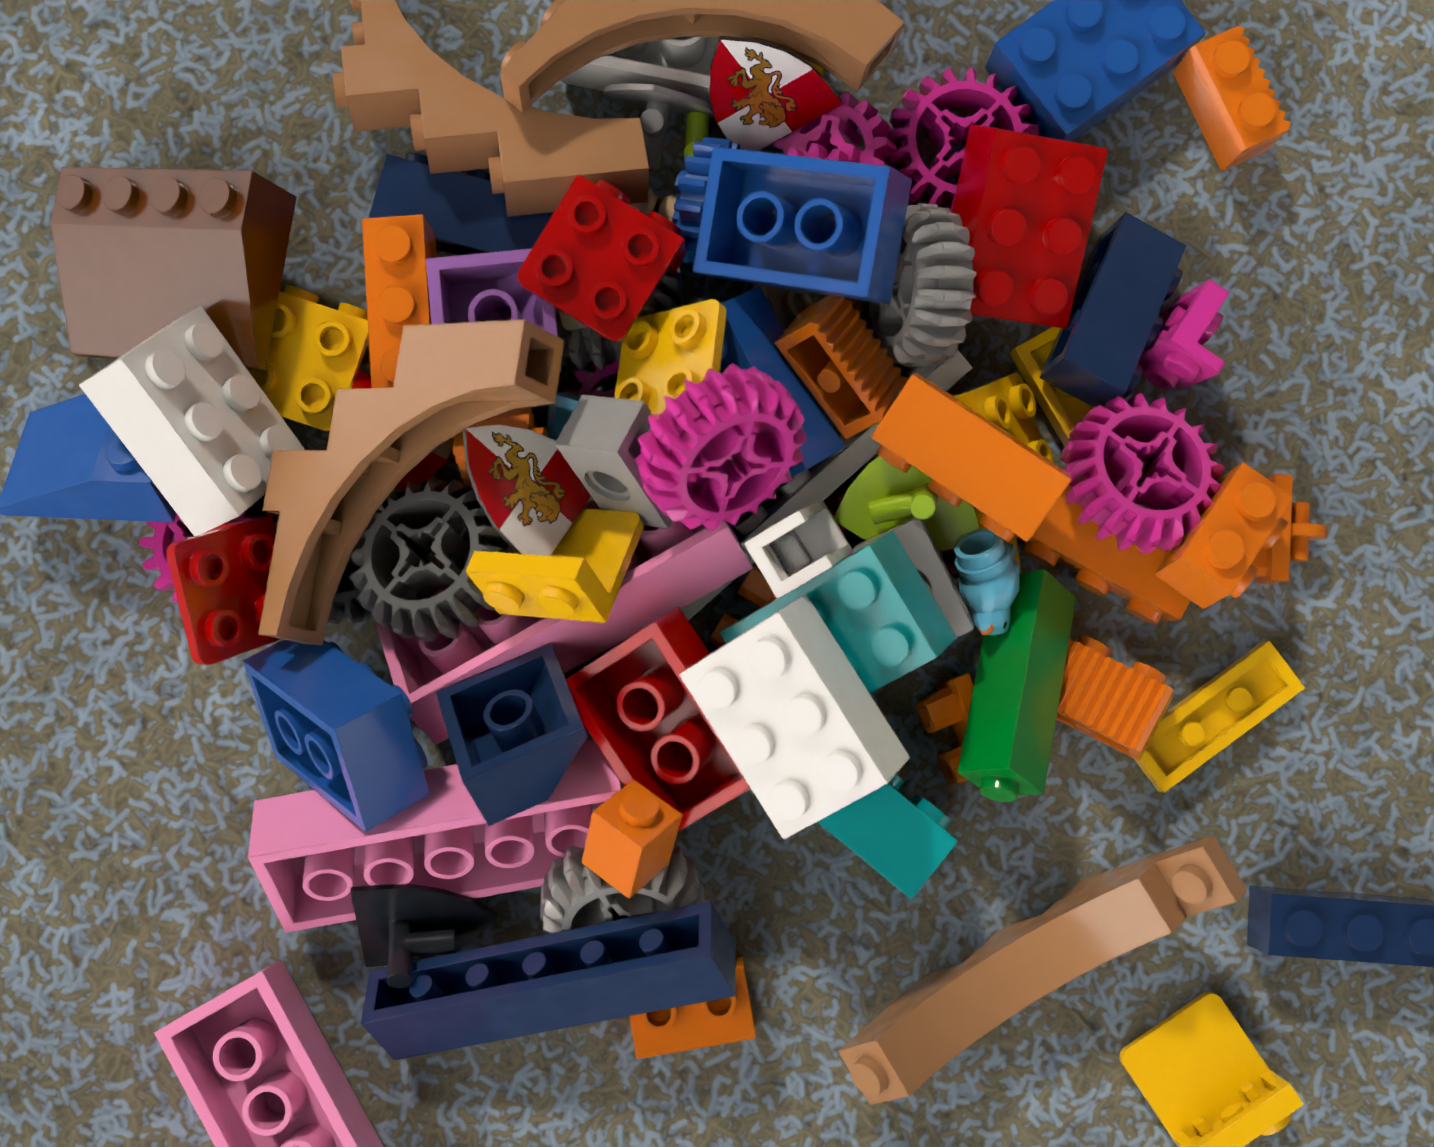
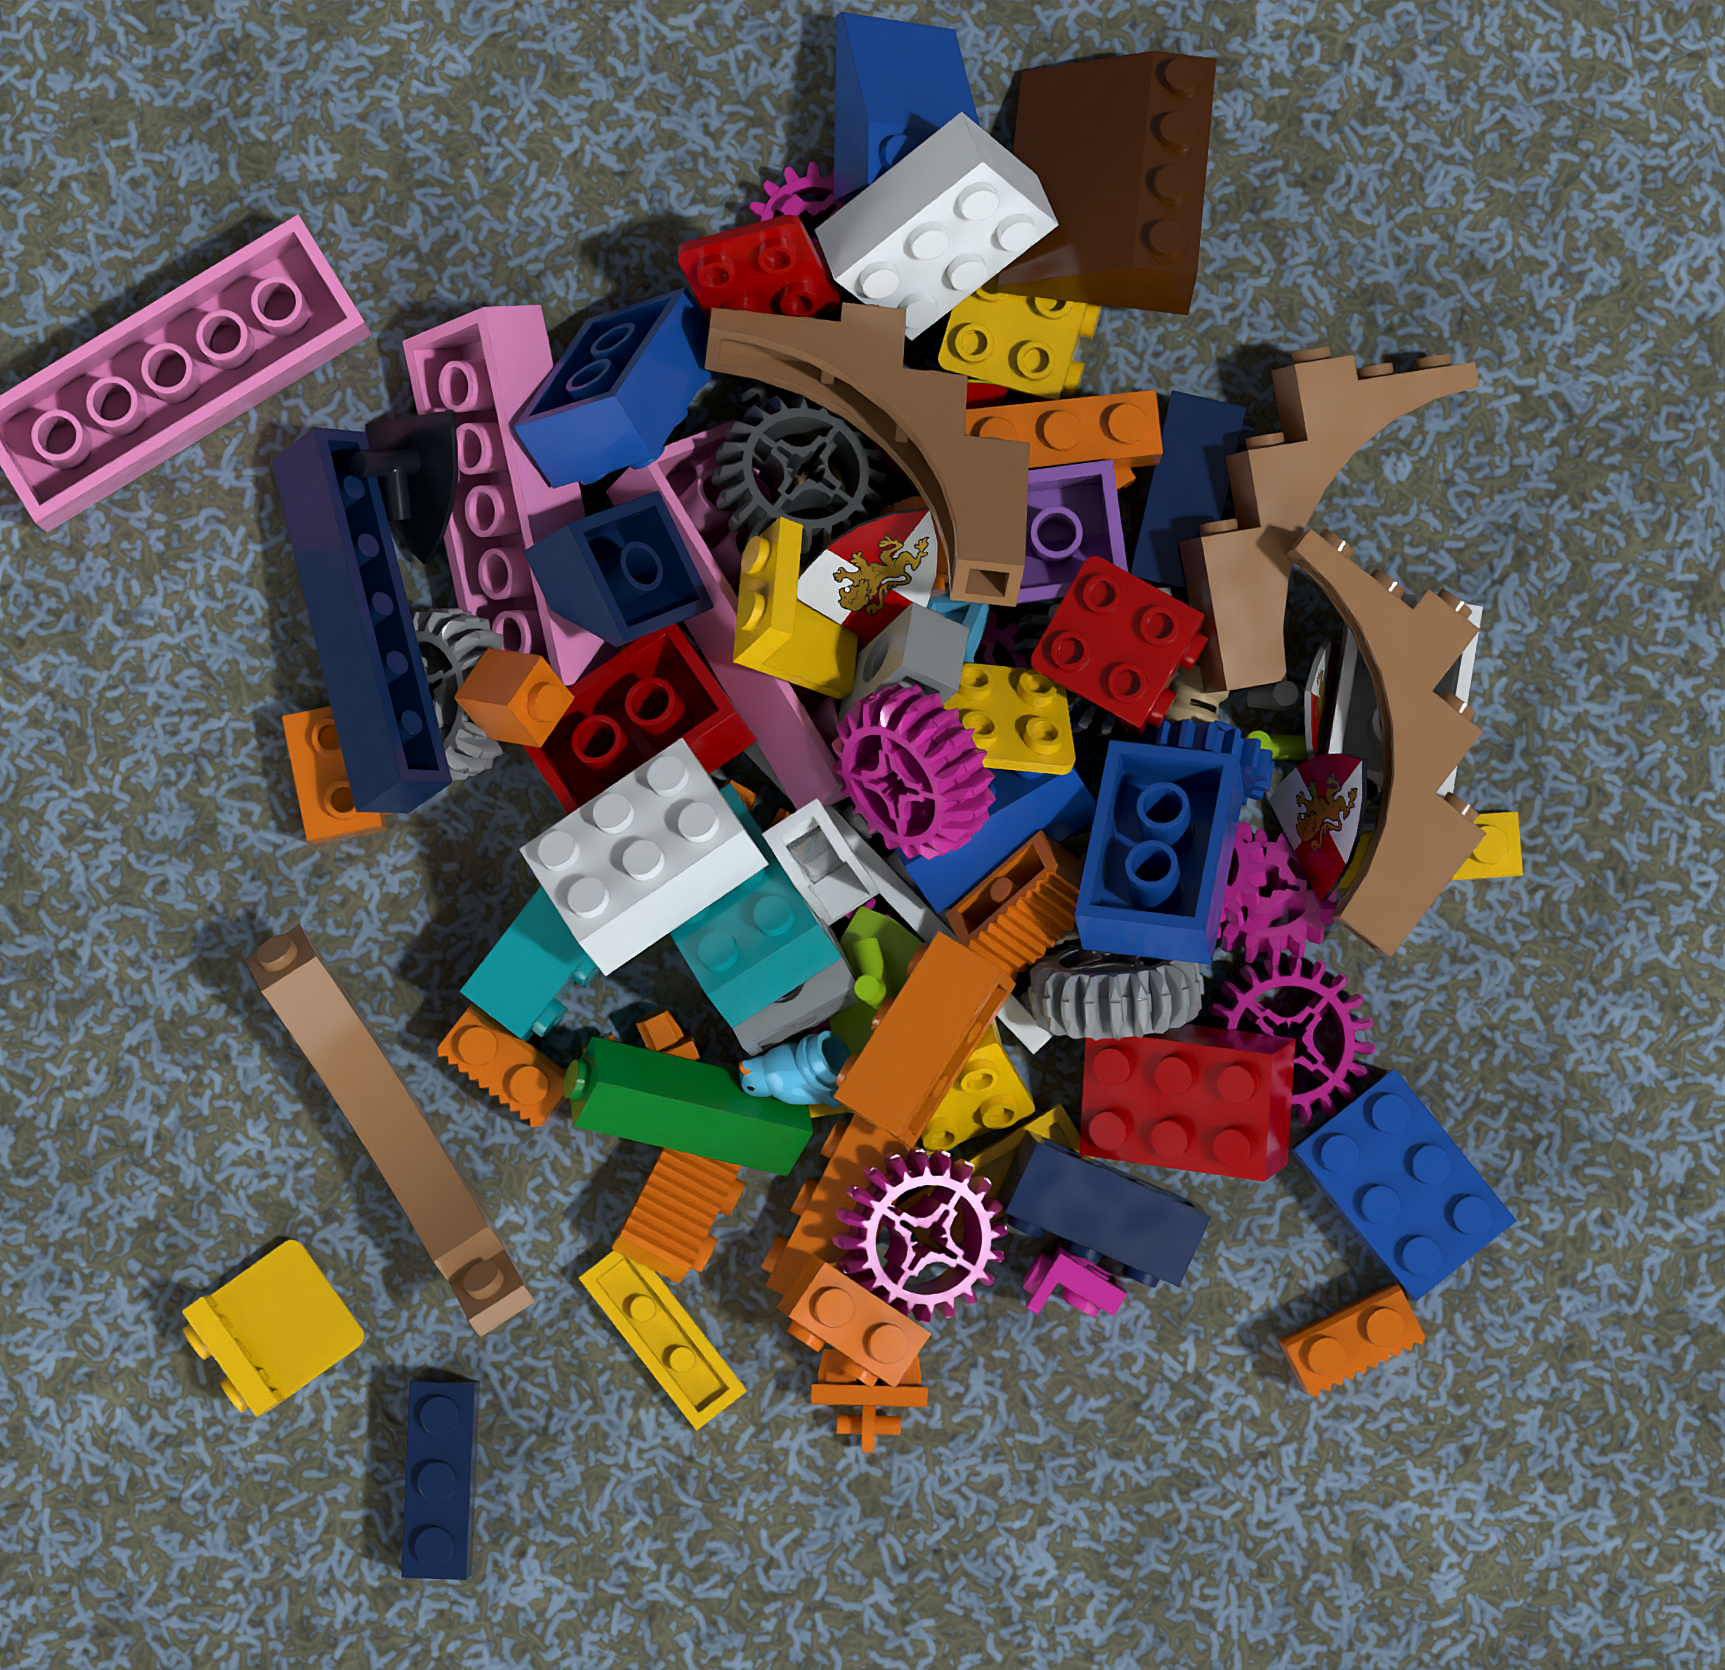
camera: 90 degrees right, 0 degrees up
none -> orange brick [437,1002,566,1128]

